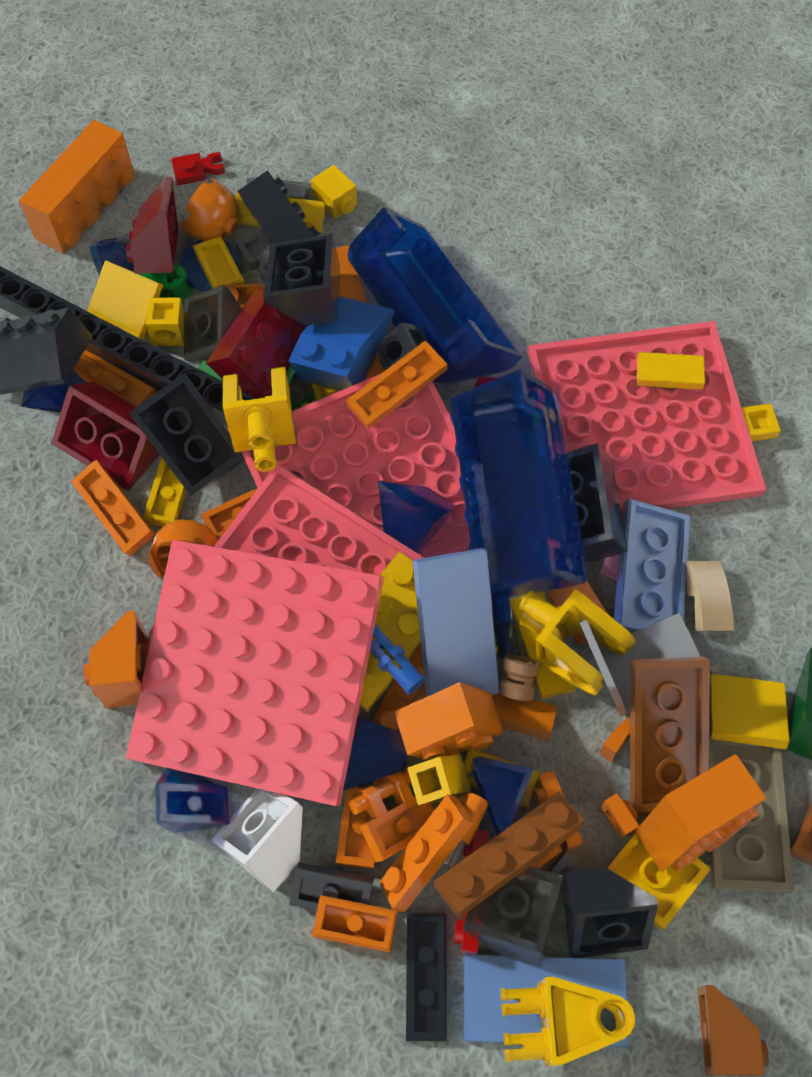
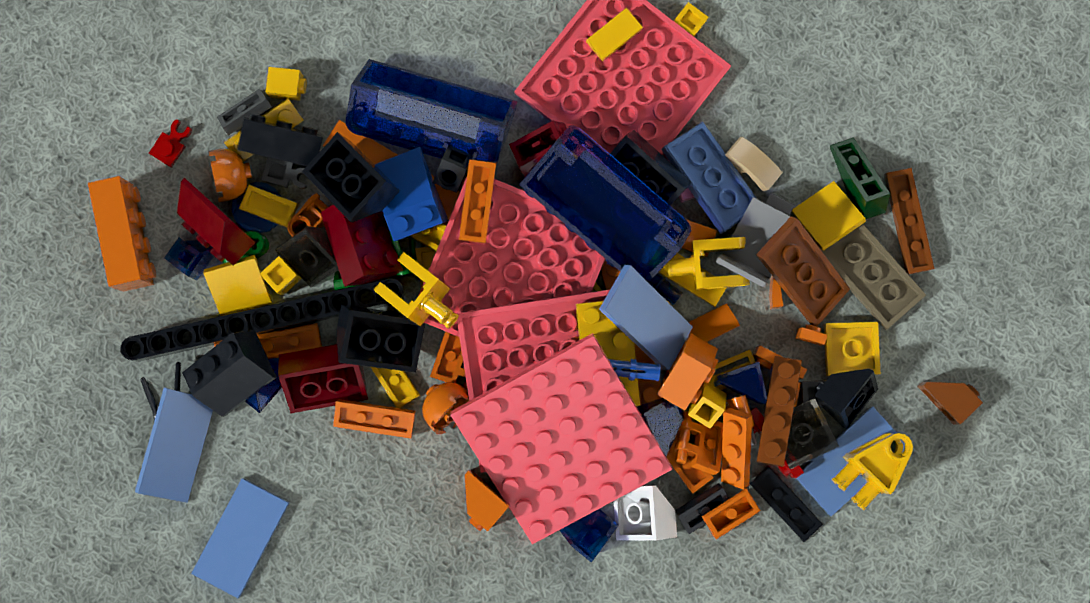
camera: 45 degrees left, 20 degrees up
clear blue slope [378,481,456,554] -> none
medium nougat wheel [499,654,541,701] -> none
orange brick [635,754,766,873] -> none

